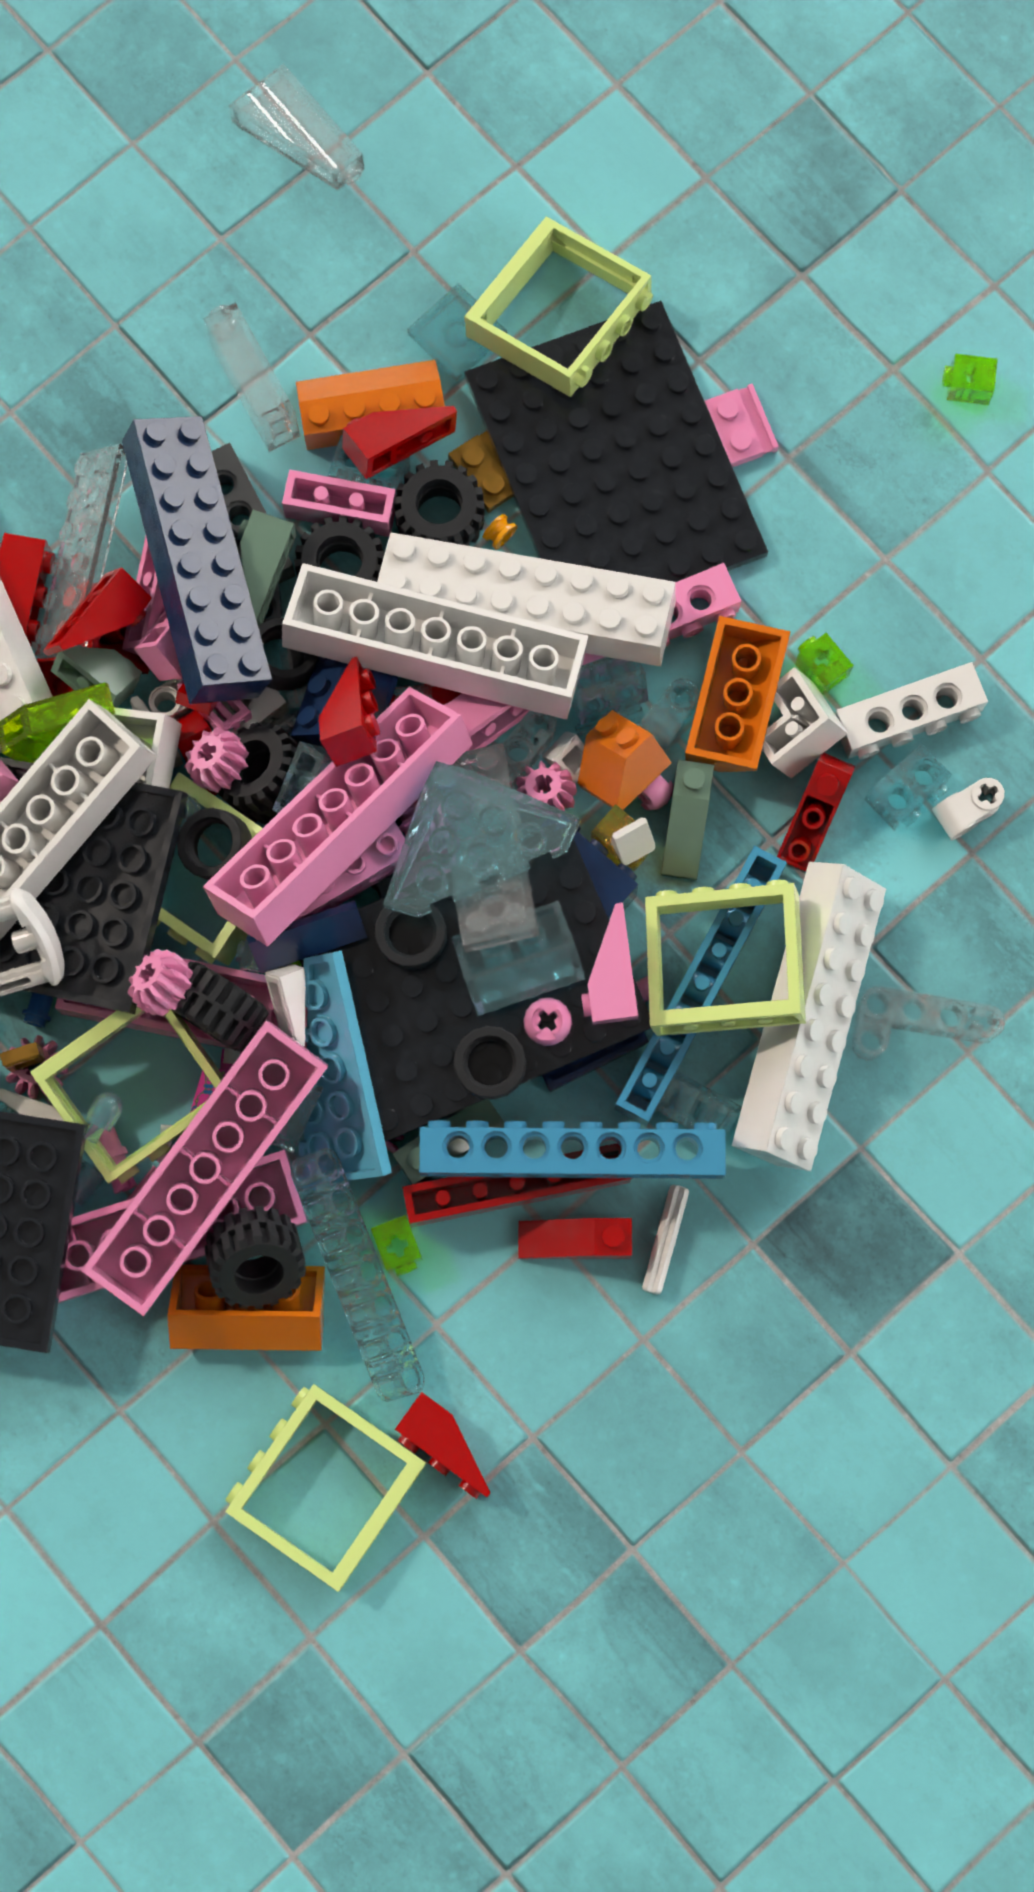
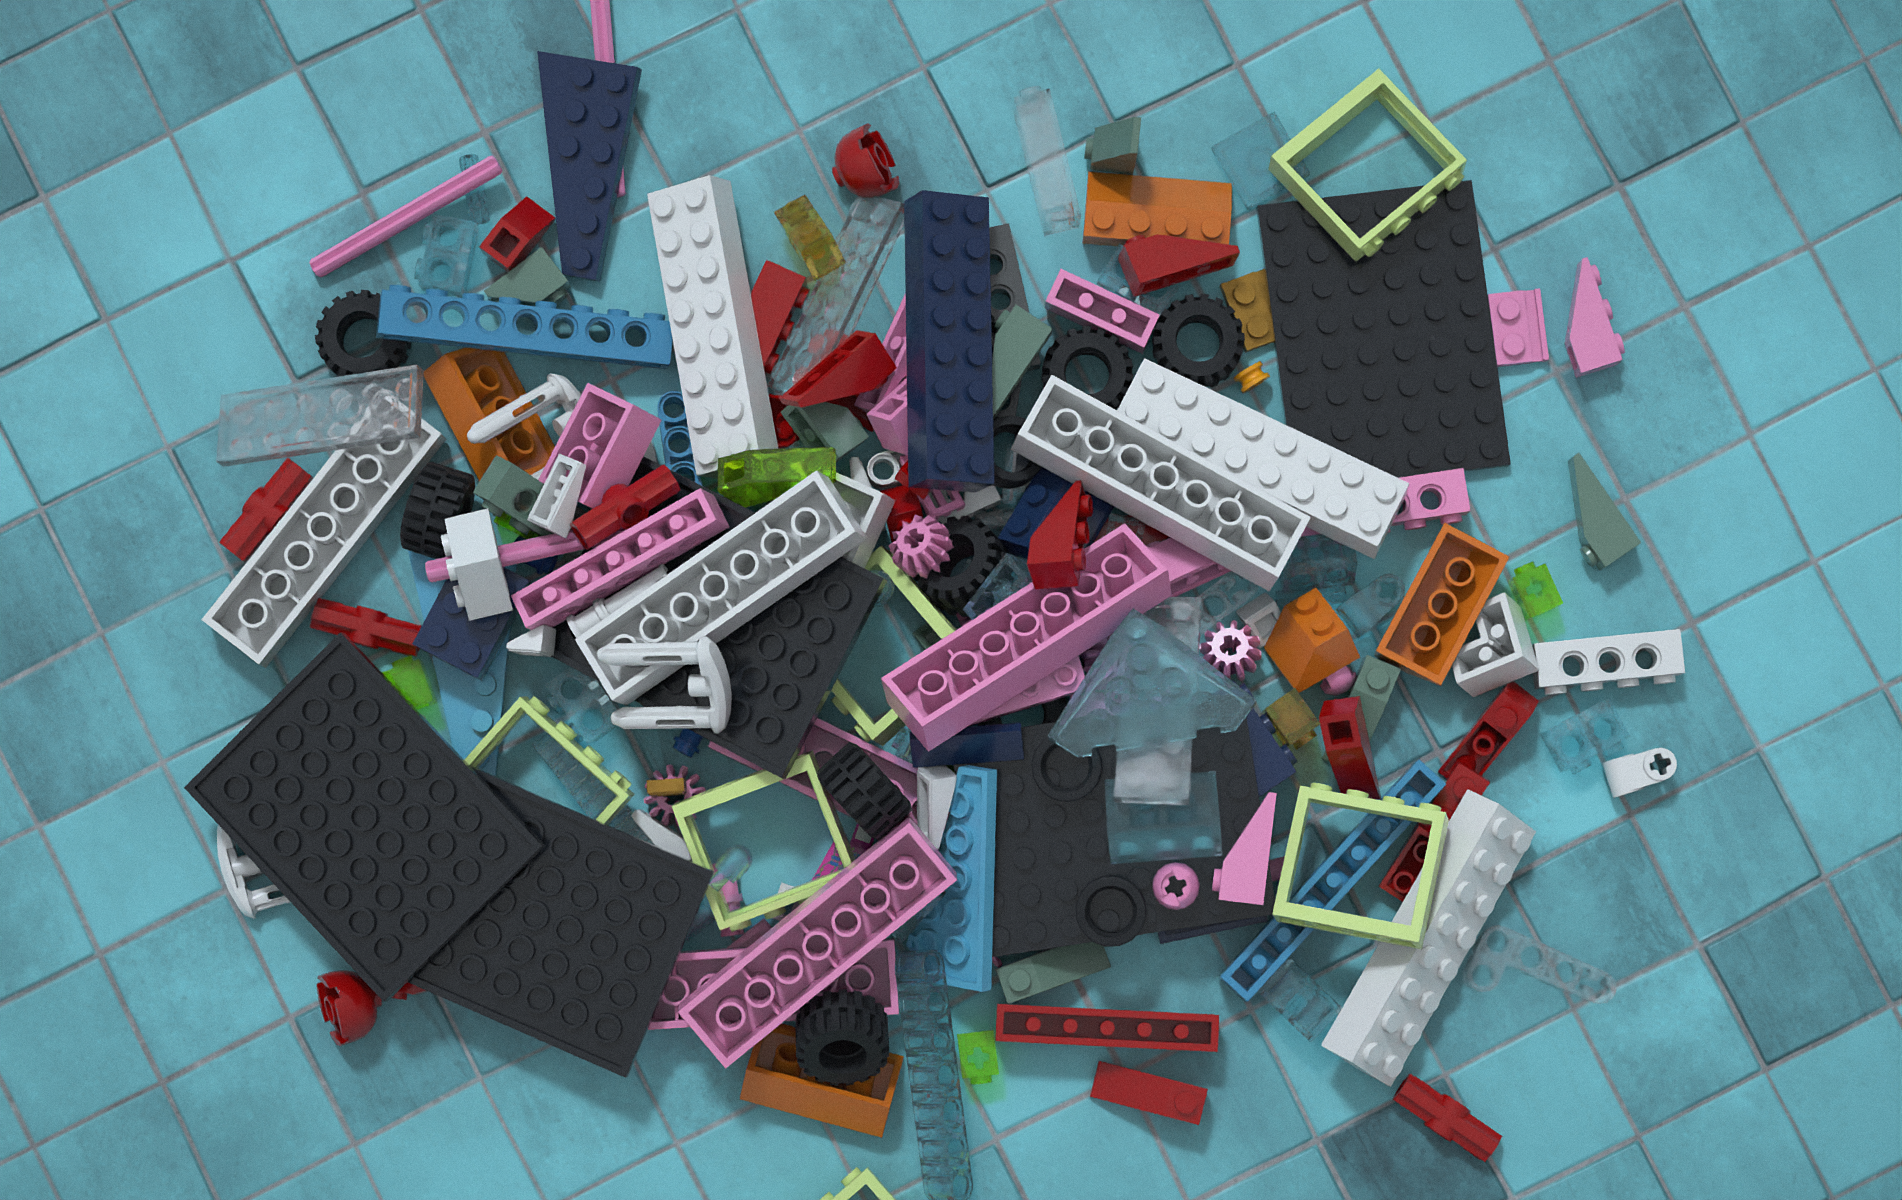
camera: 15 degrees right, 5 degrees up
bright pink gear [127,949,193,1016] -> none
black tyre [177,808,252,880] -> none
dark azure brick [419,1120,726,1179] -> none
white slope [611,817,655,865] -> none
white axle [642,1185,689,1295] -> none
clear neon green brick [942,353,998,405] -> none
none -> clear yellow brick [774,194,846,281]
none -> red cylinder [832,123,899,198]
none -> sand green slope [1084,117,1141,175]
none -> red slope [1319,696,1381,799]
none -> red slope [1379,761,1490,902]
none -> red piece [1392,1073,1502,1162]
none -> bright pink slope [1565,257,1625,378]
none -> sand green slope [1568,453,1641,570]

